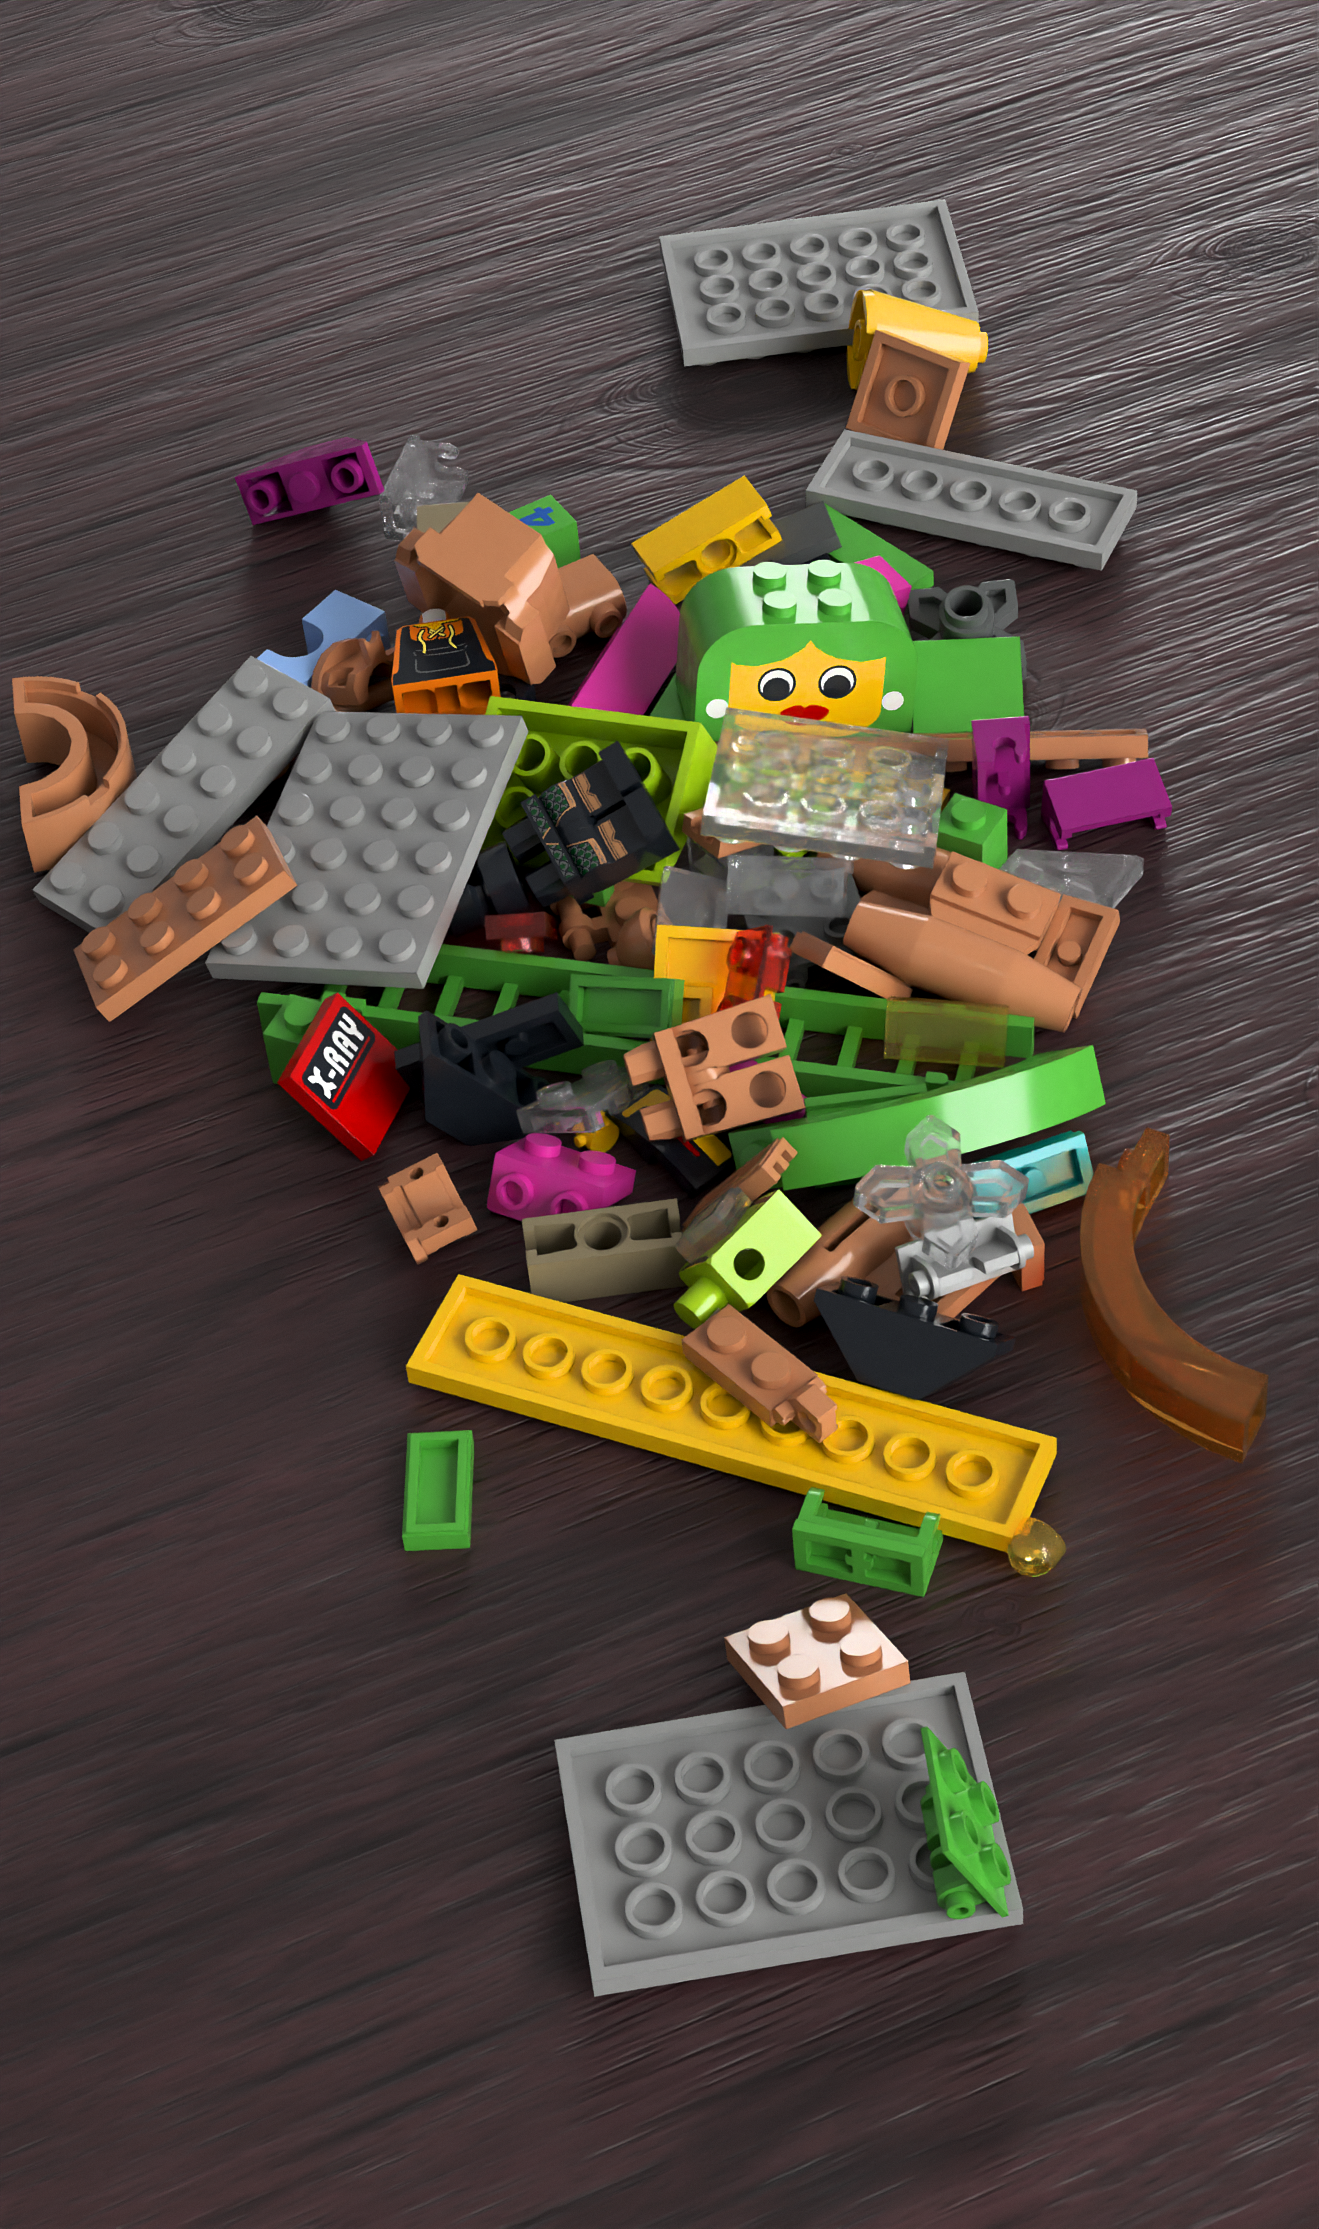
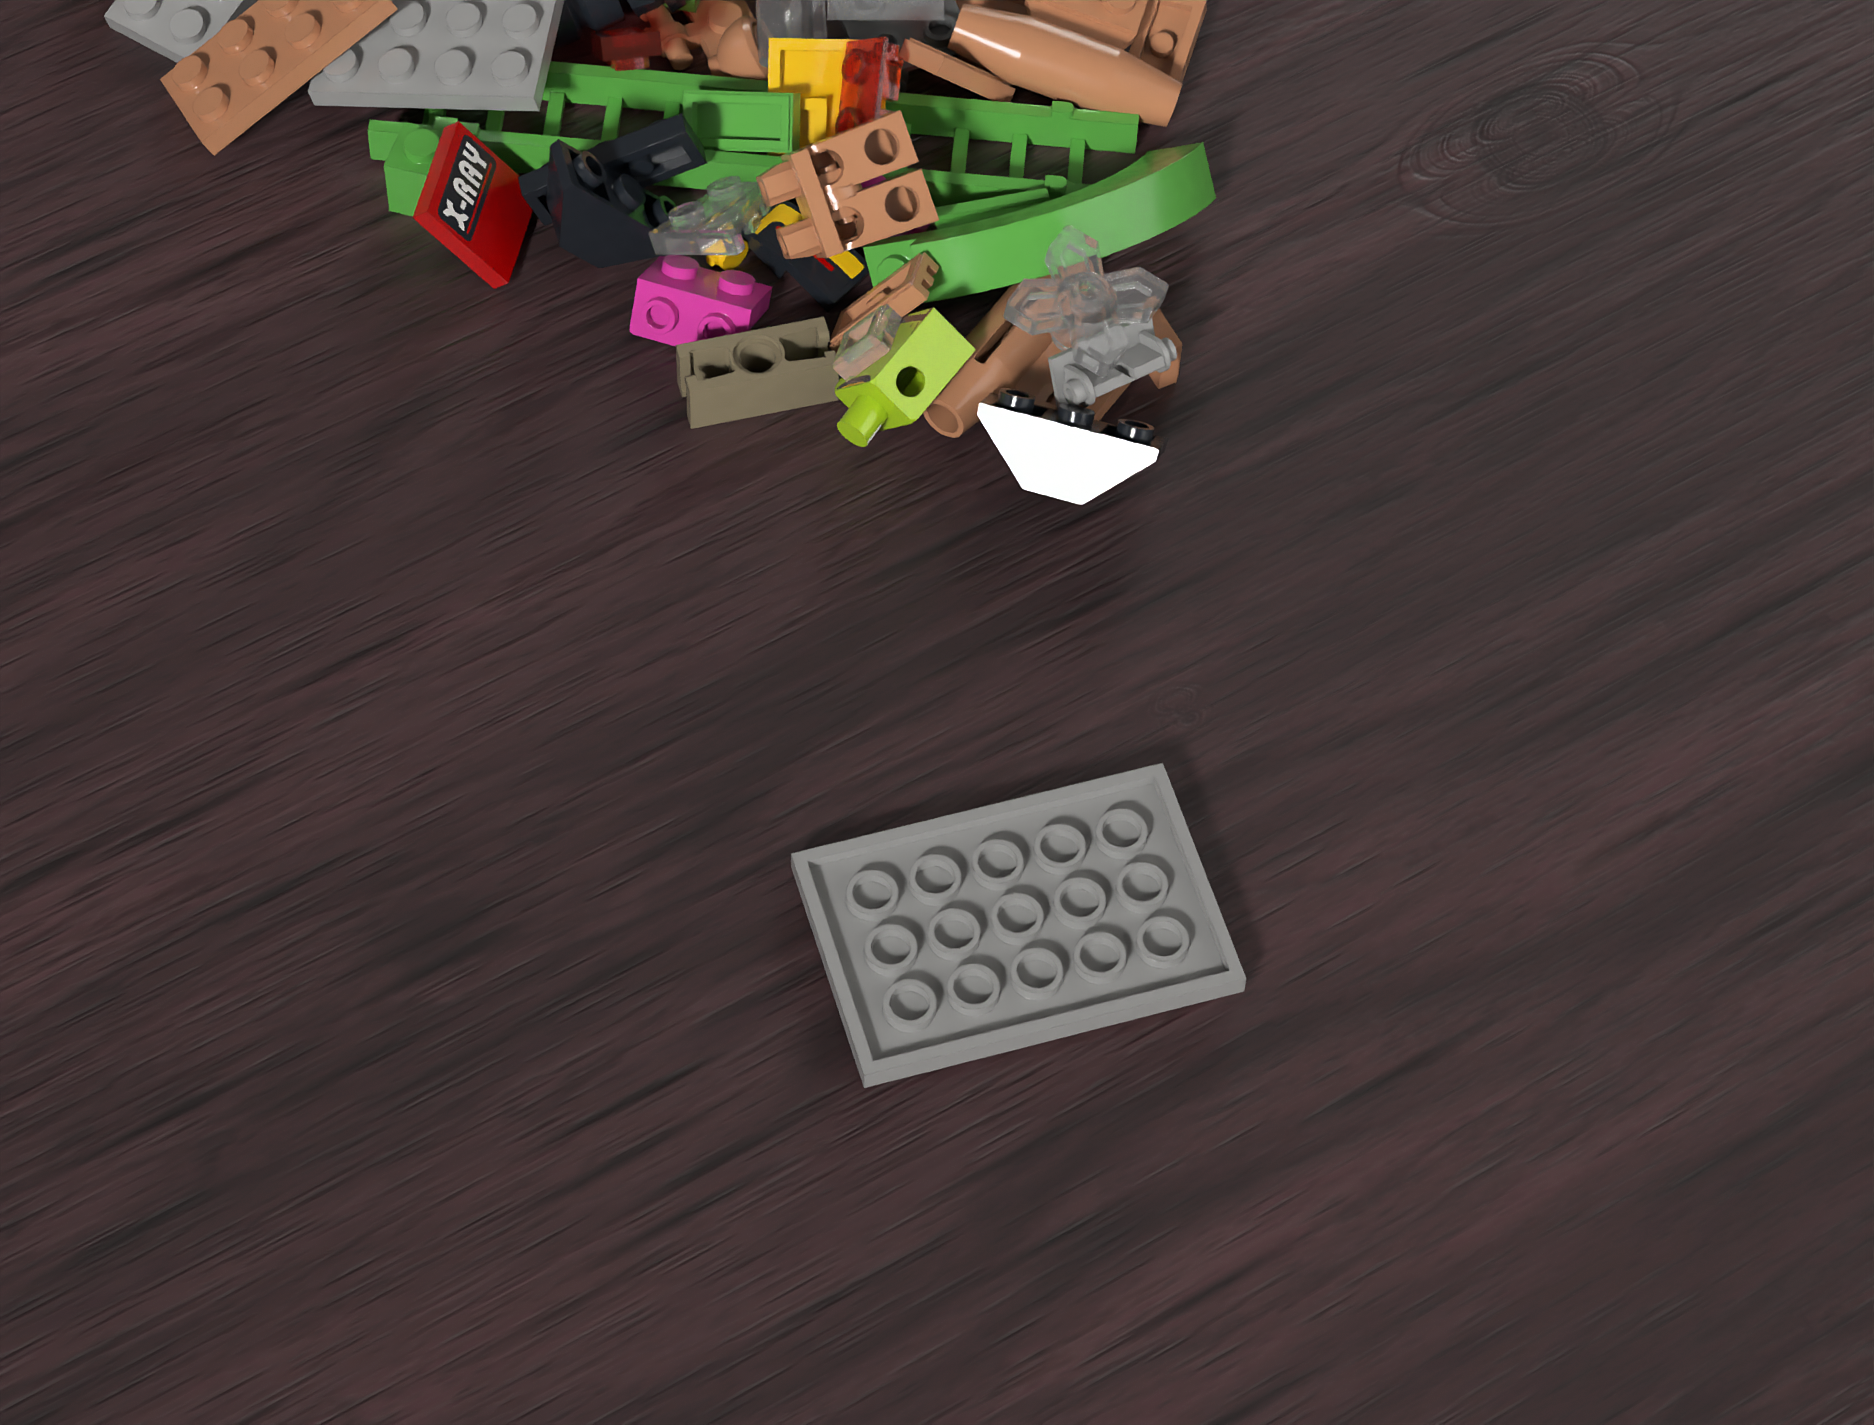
camera: 15 degrees left, 10 degrees up
nougat piece [378,1153,477,1265] -> none
bright green tile [402,1430,474,1551] -> none
yellow plate [406,1274,1057,1554] -> none
nougat hinge [682,1304,838,1443] -> none
nougat plate [724,1593,910,1729] -> none
bright green hinge [792,1487,943,1597] -> none
clear yellow tile [884,996,1009,1068] -> none
bright green hinge [920,1726,1011,1919] -> none
plate [962,1130,1098,1219] -> none
clear yellow hinge [1007,1517,1066,1577] -> none
clear orange arch [1079,1127,1268,1463] -> none

